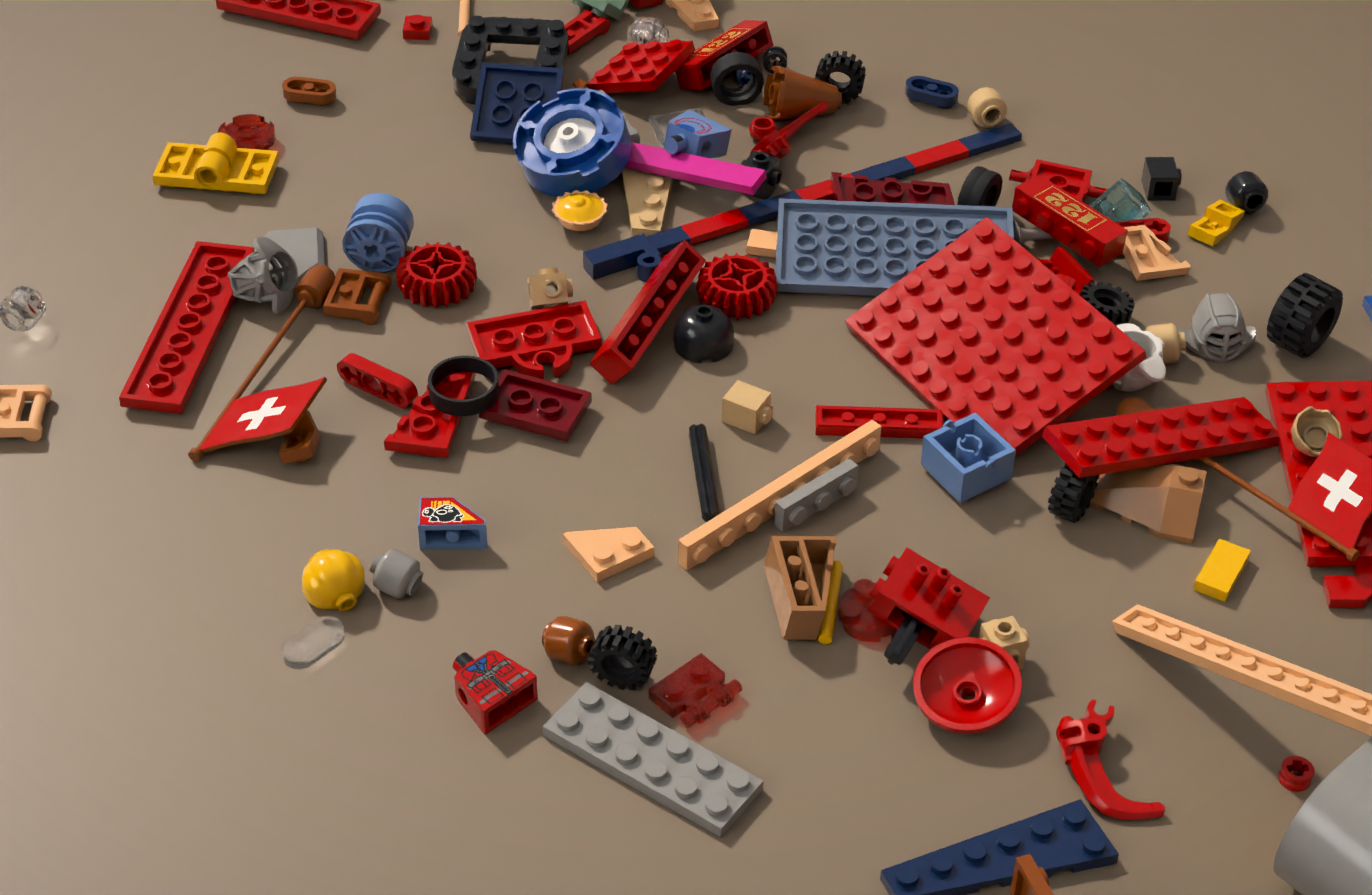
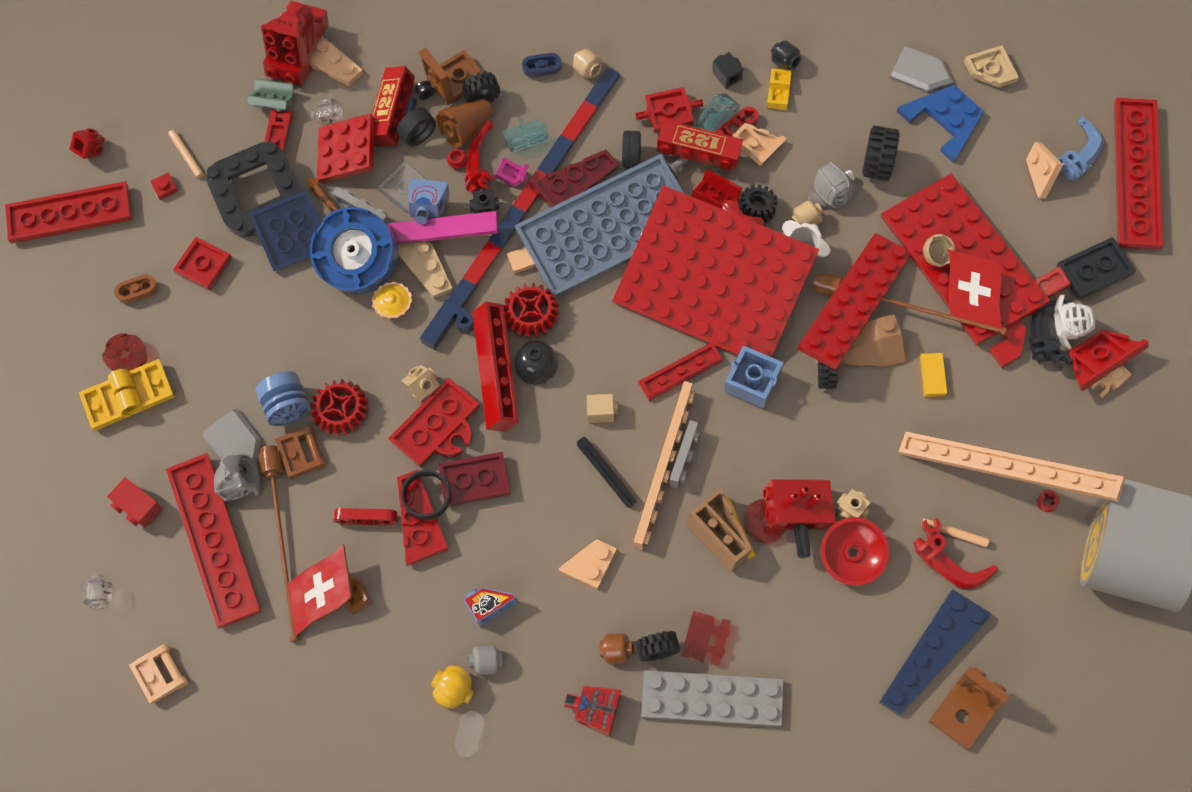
camera: 25 degrees left, 25 degrees up
none -> red brick [107,477,163,528]
none -> red plate [173,237,232,290]
none -> dark orange bracket [419,48,483,106]
none -> dark pink bracket [494,157,529,188]
none -> clear light blue panel [503,118,548,153]
none -> light nougat bar [921,518,989,548]

